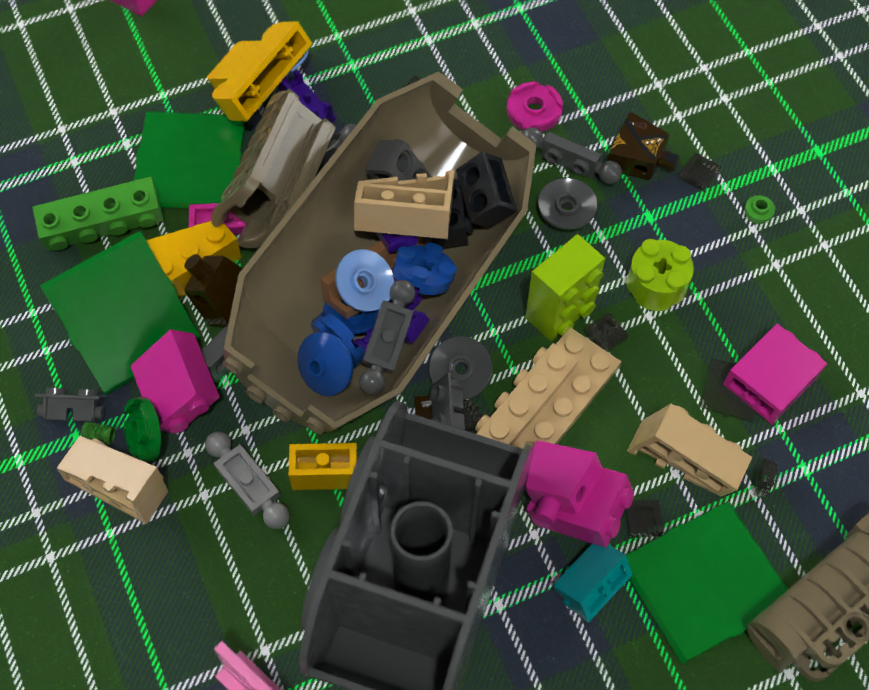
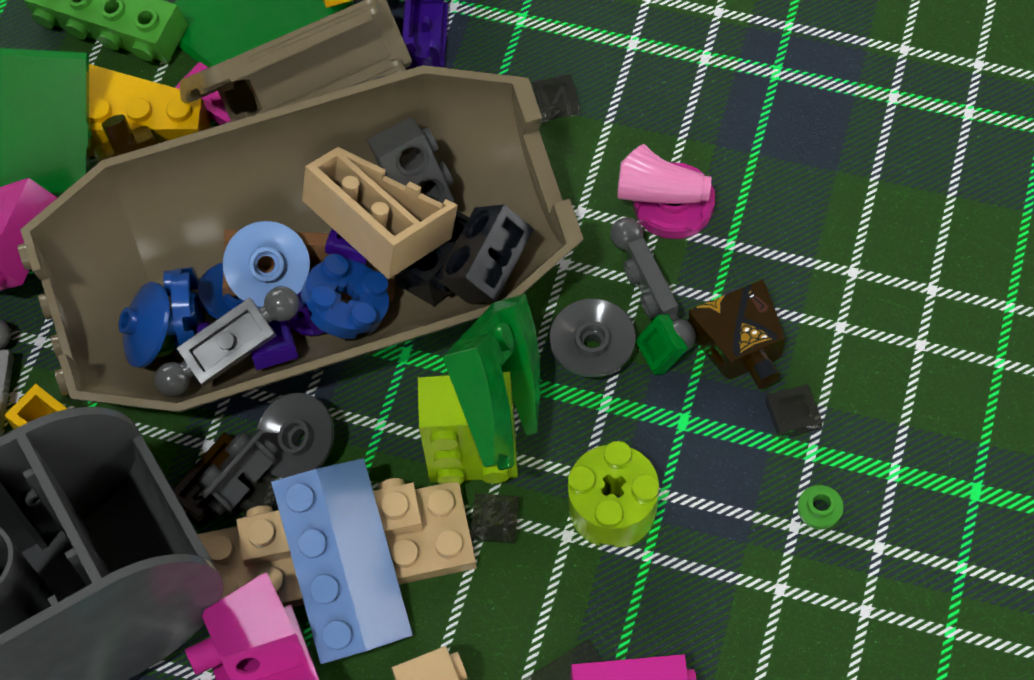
camera: 45 degrees right, 0 degrees up
none -> medium blue slope [271,458,413,664]
none -> green wedge [442,293,540,471]
none -> bright pink piece [617,144,712,204]
none -> green tile [635,314,688,375]

